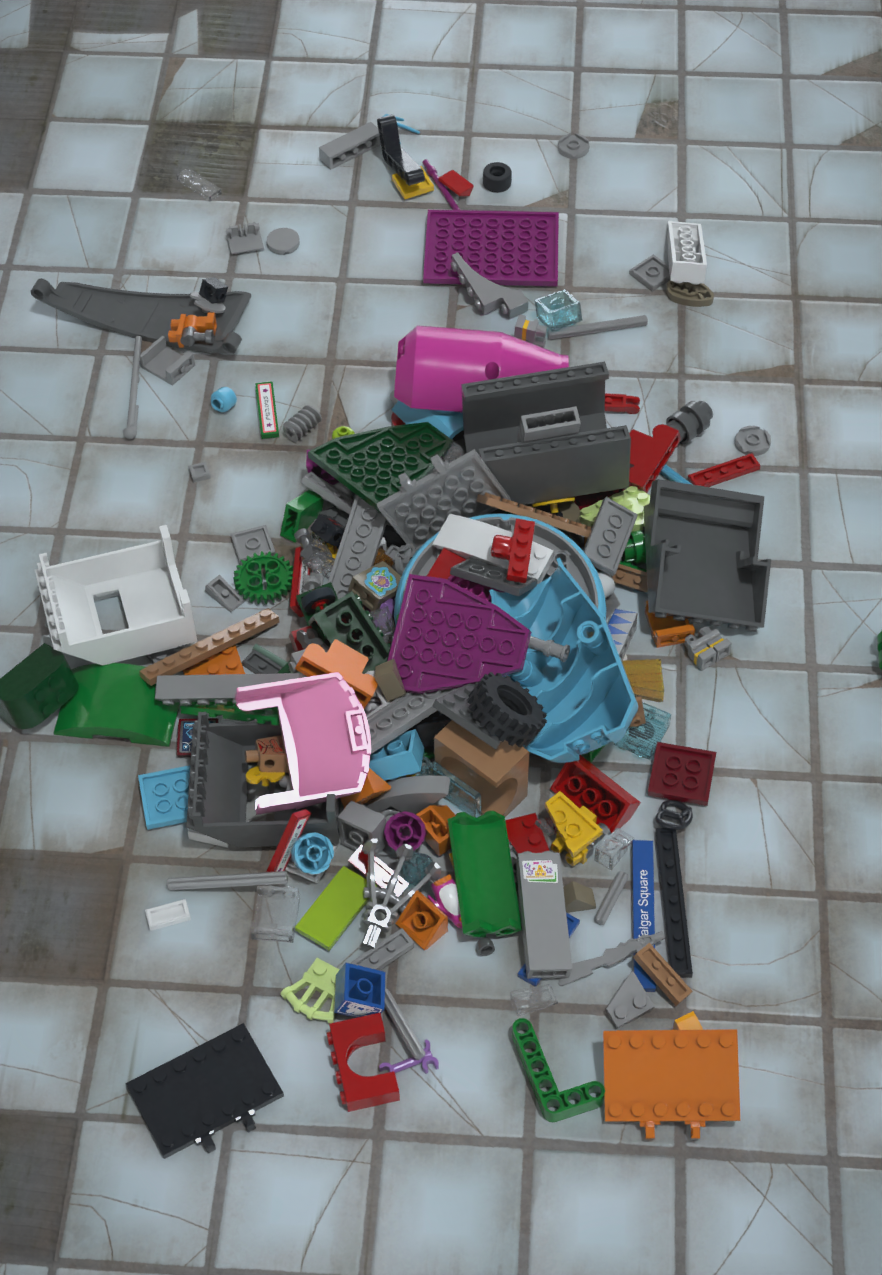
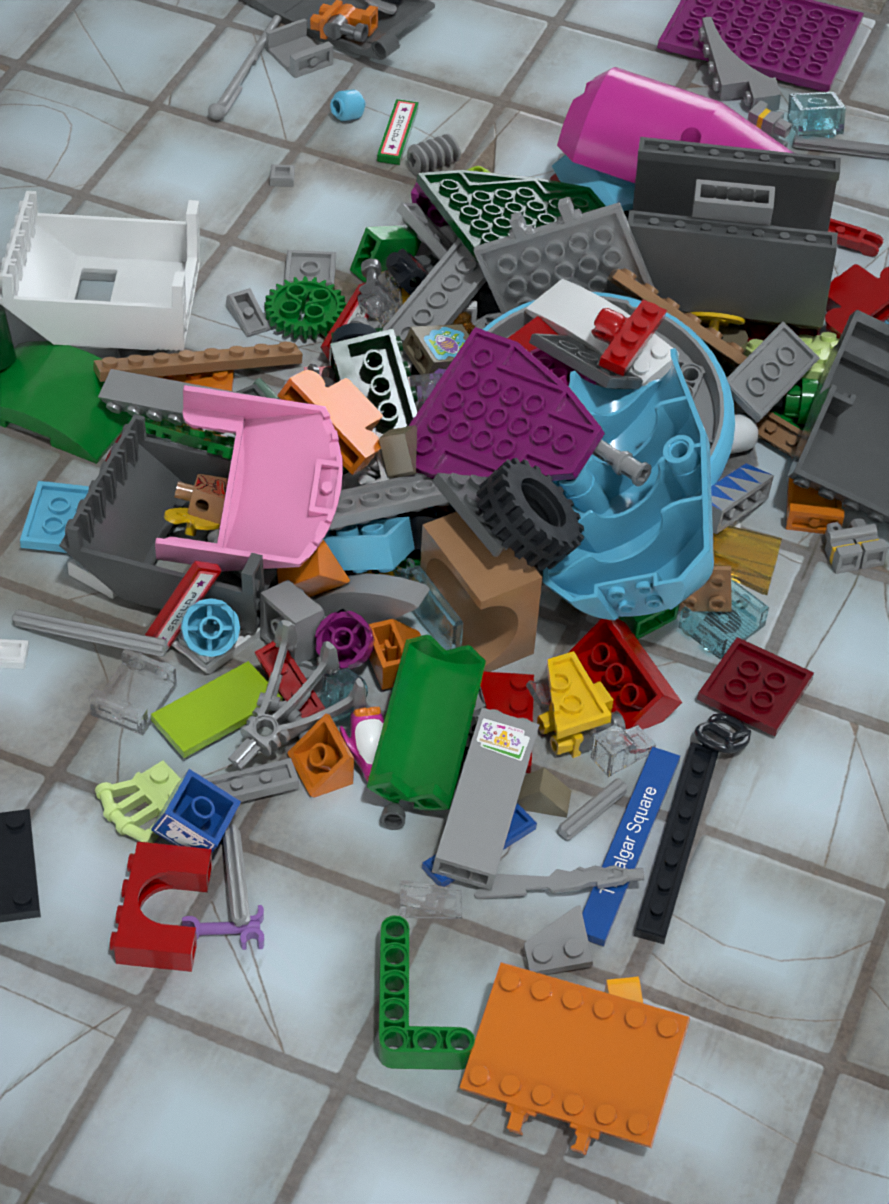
camera: 15 degrees right, 5 degrees down
medium nougat plate [633,943,693,1006] -> none

